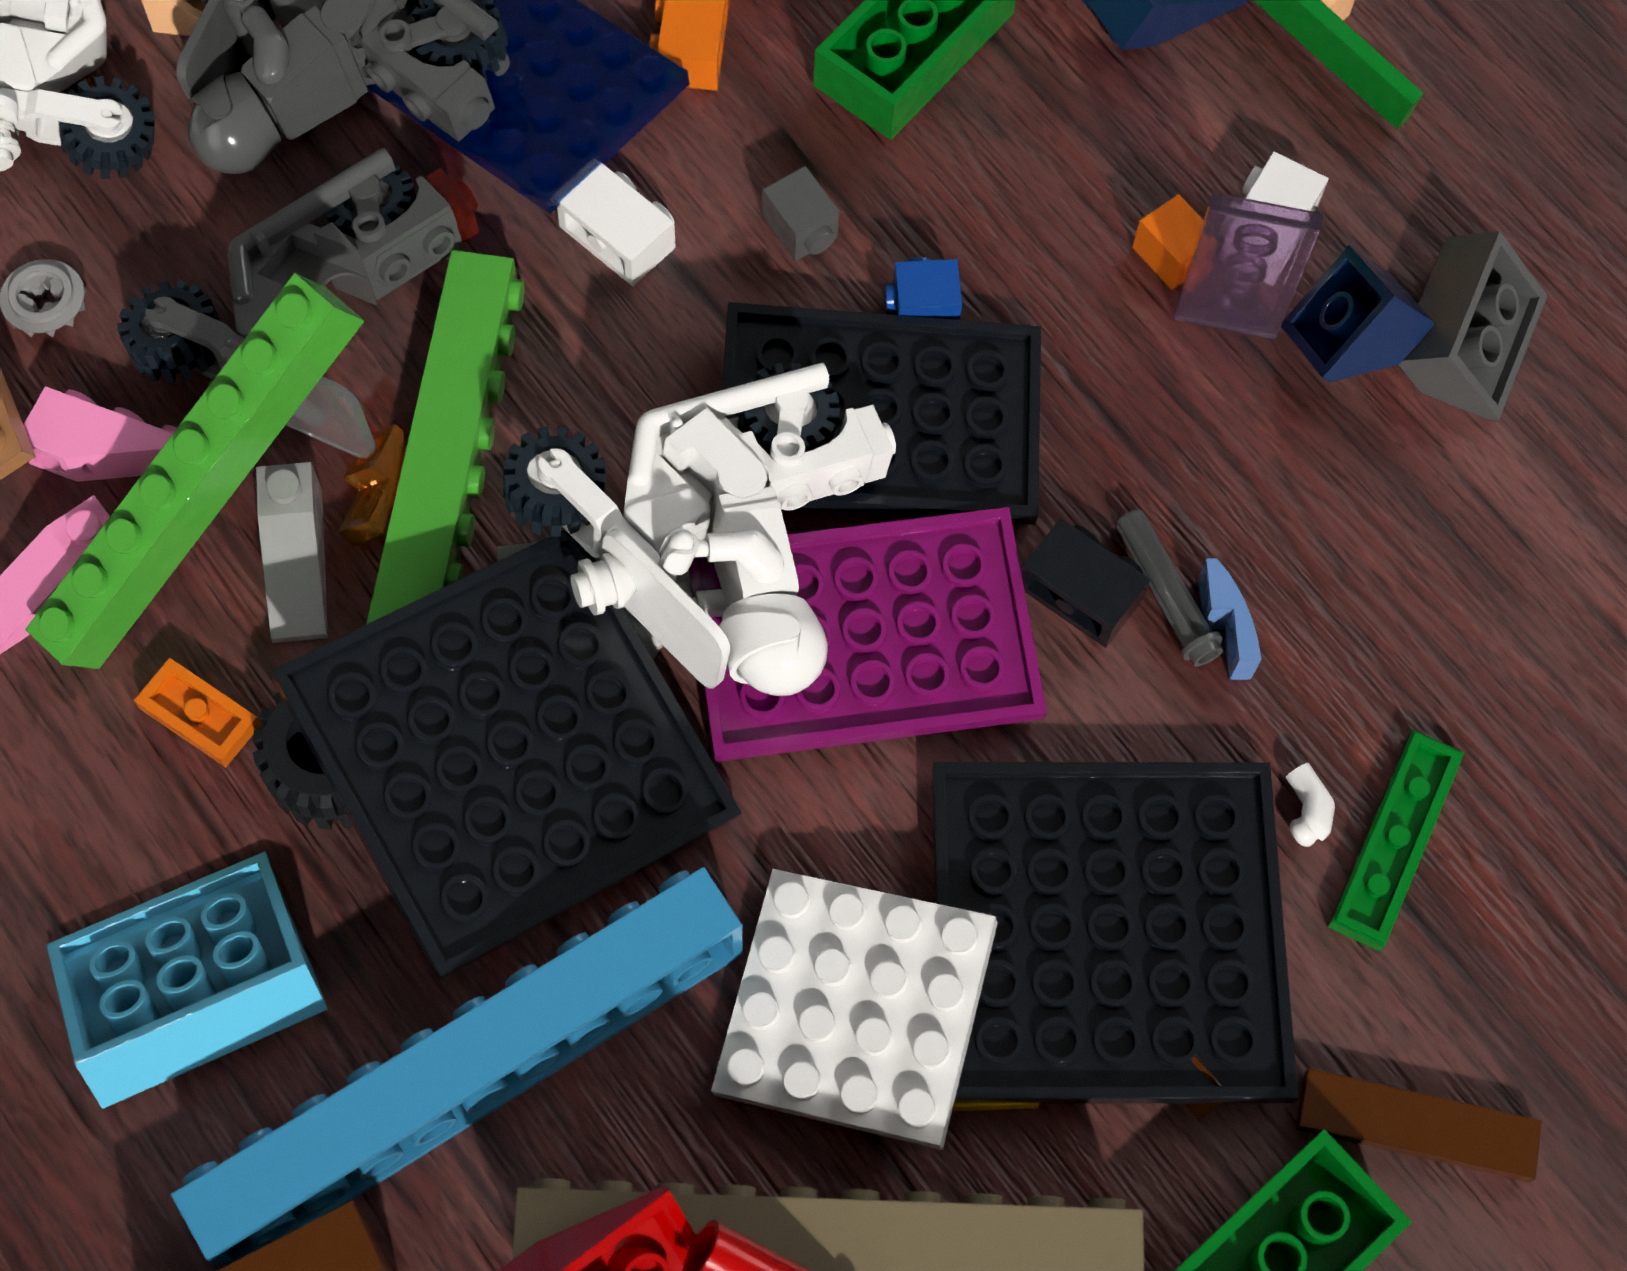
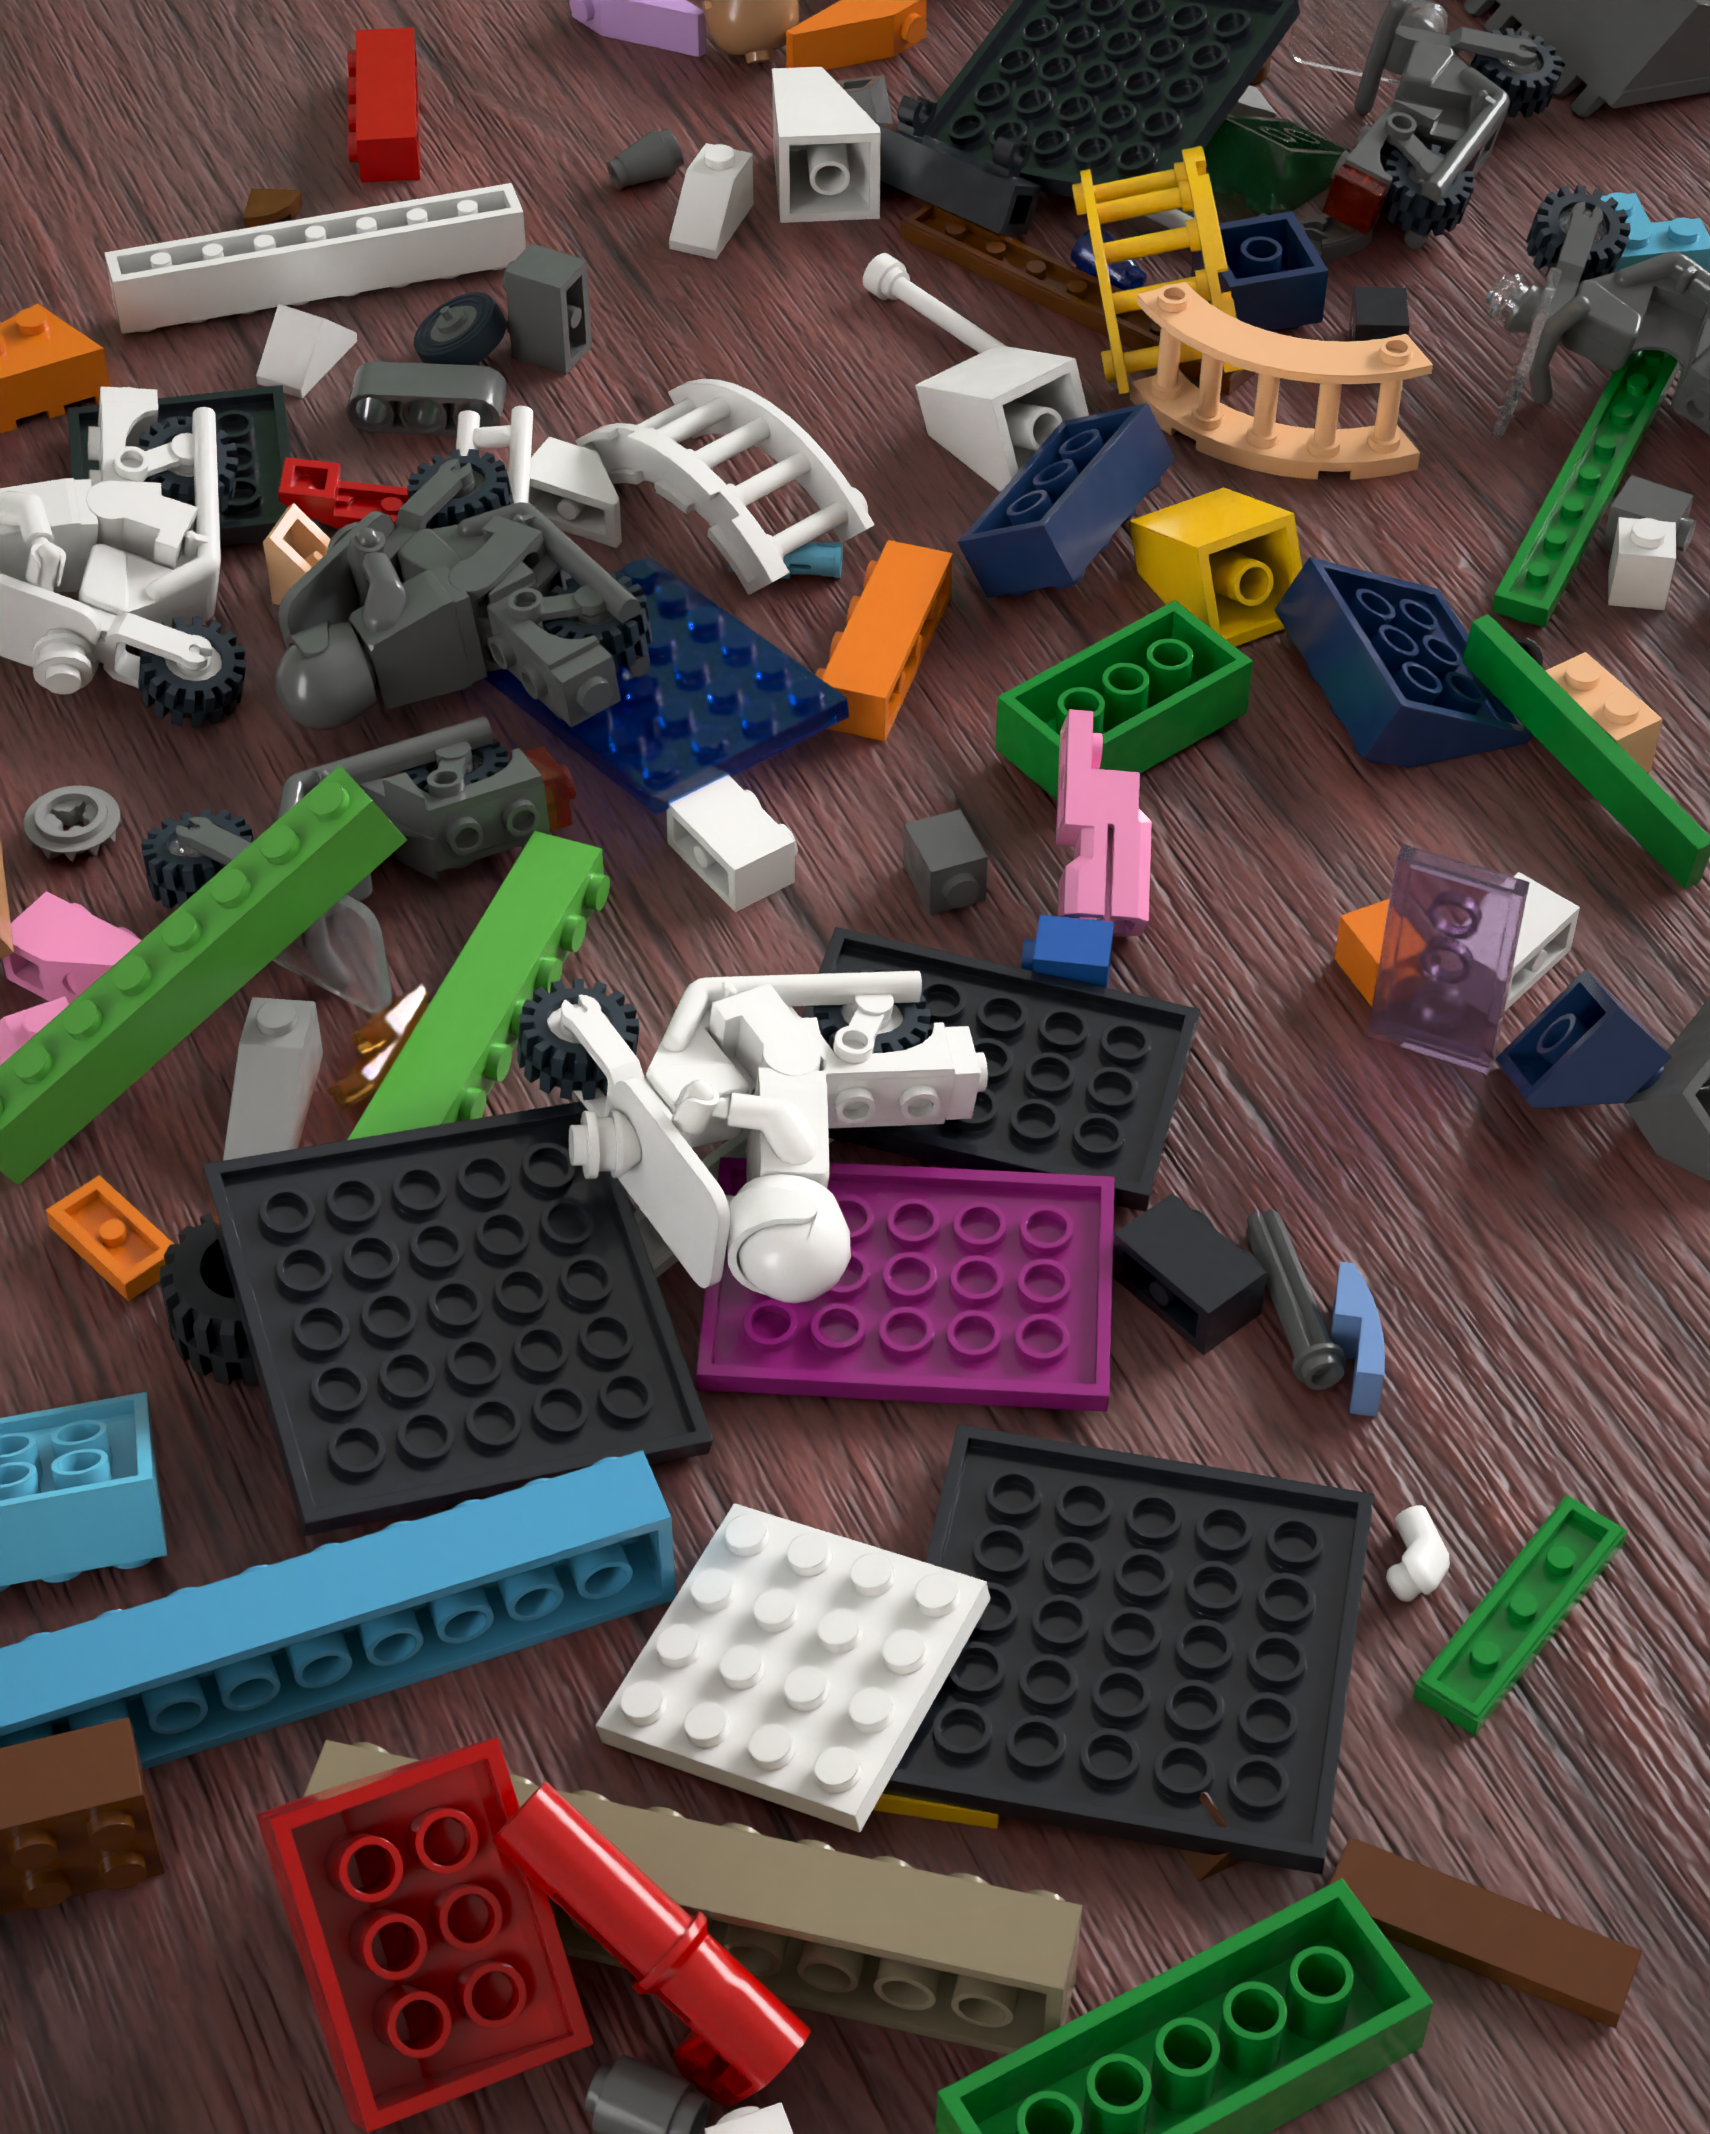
camera: 15 degrees right, 20 degrees down
none -> bright pink plate [1056,709,1152,937]

